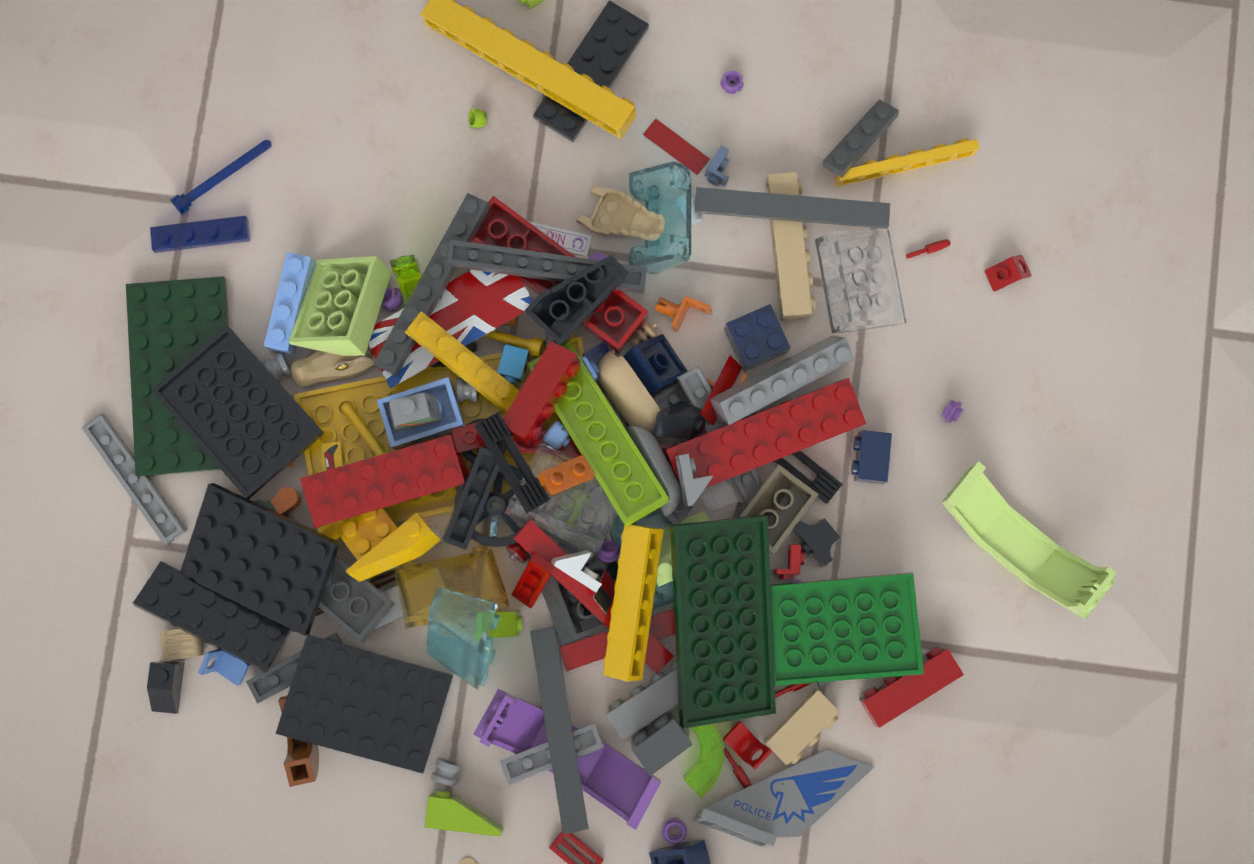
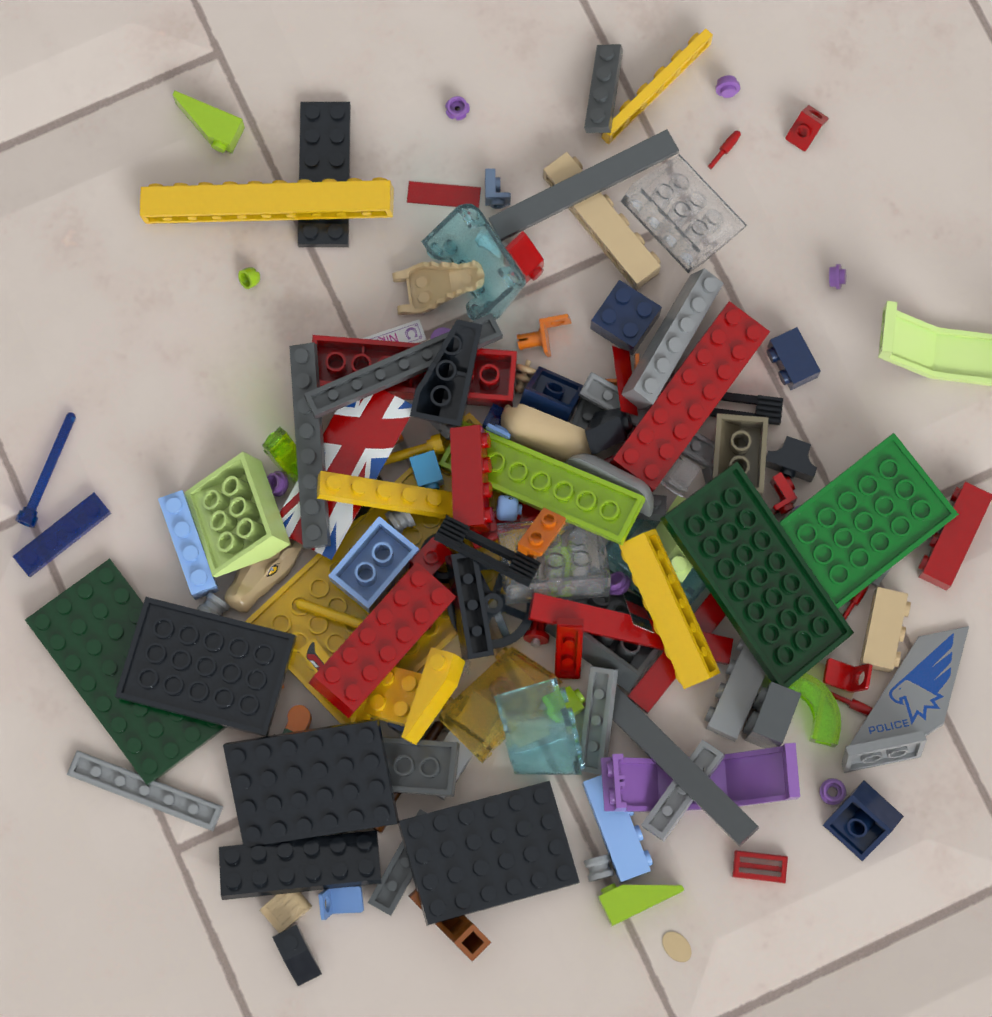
camera: 30 degrees left, 5 degrees down
light grey torso [389,393,441,432] -> none
white slope [550,550,602,592] -> none
light grey slope [675,454,713,506] -> none
none -> red slope [505,231,544,284]
none -> light grey plate [578,666,618,775]
none -> light blue brick [582,775,653,883]
none -> medium lavender plate [715,75,740,98]

